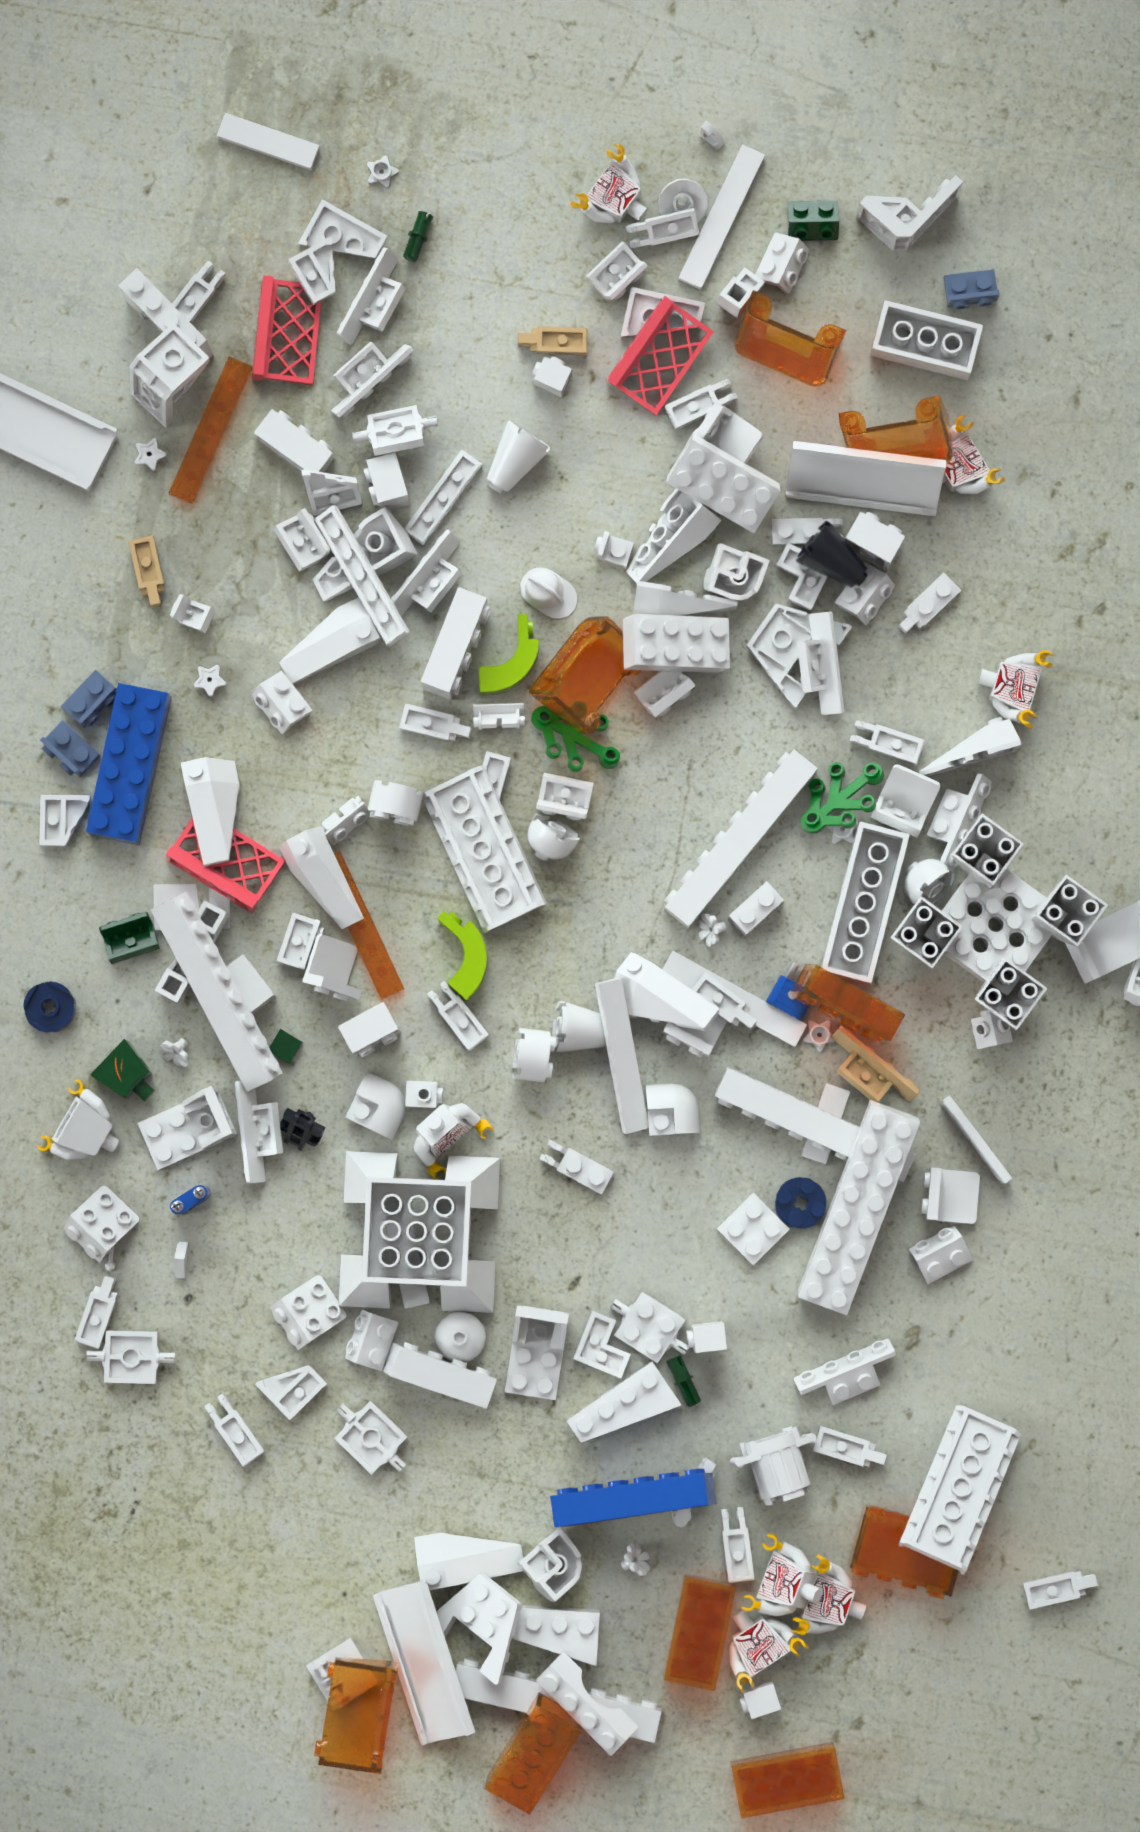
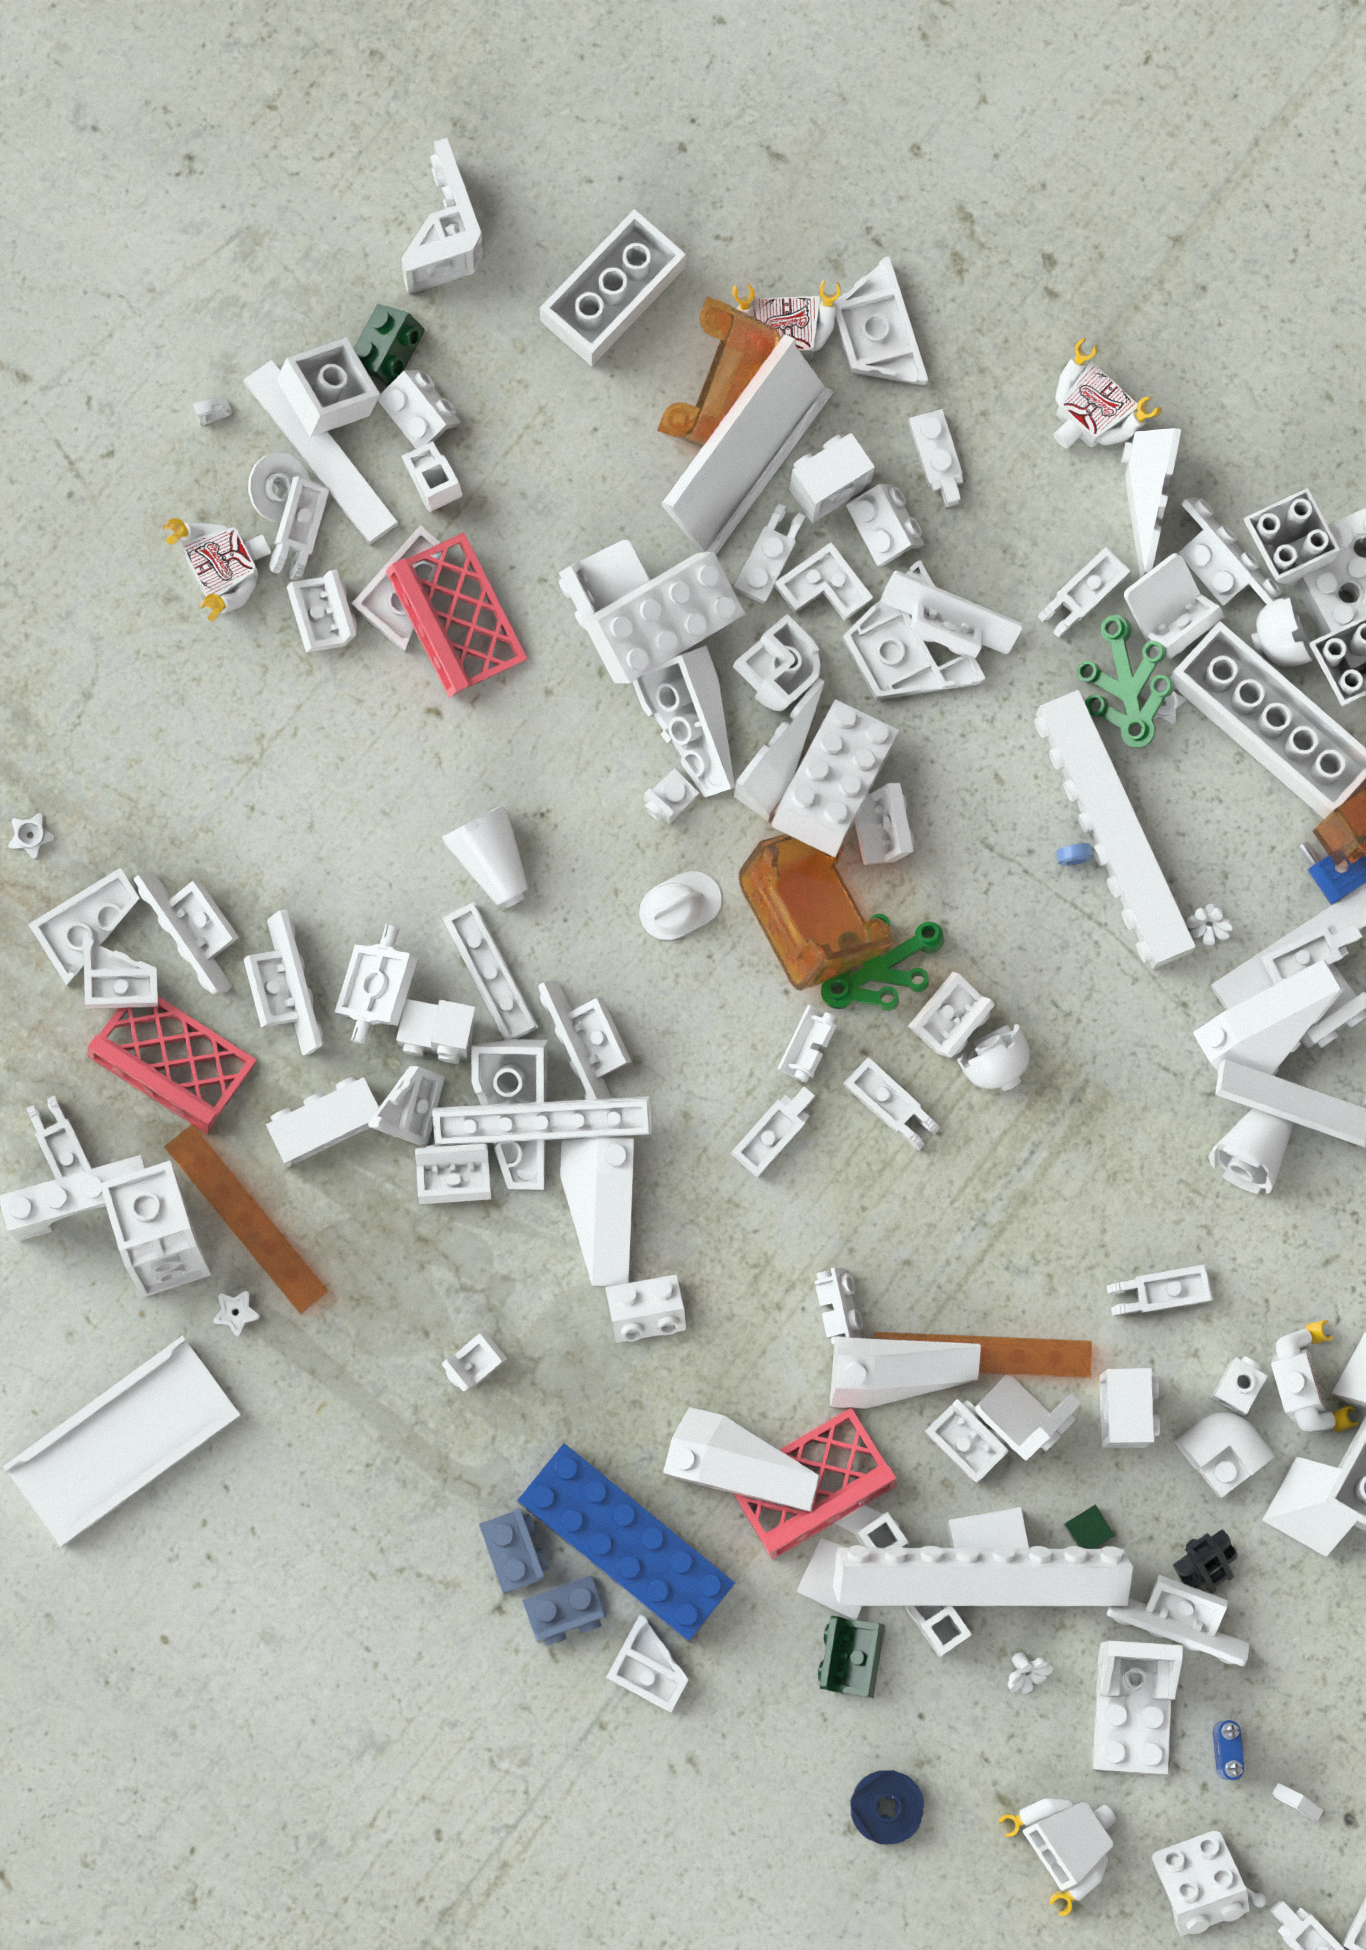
camera: 75 degrees left, 5 degrees down
dark green torso [90,1039,155,1101] -> none
tan hinge [128,535,165,608] -> none
white plate [193,665,226,697] -> none
white brick [367,780,424,826] -> none
dark green axle [403,211,433,262] -> none
white brick [421,587,491,700] -> none
white ladder [422,765,547,934] -> none
lime arch [437,911,487,1001] -> none
lime arch [479,614,539,696] -> none
white brick [512,1028,556,1083] -> none
tan hinge [518,326,588,355] -> none
white brick [532,356,572,397] -> none
white hinge [665,379,738,430] -> none
white brick [728,881,784,937] -> none
clear orange windscreen [734,290,847,387] -> none
black cone [795,520,868,588] -> none
sand blue bracket [943,269,999,309] -> none
none -> white brick [277,337,380,437]
none -> white wing [834,256,928,385]
none -> medium blue tile [1056,843,1093,866]

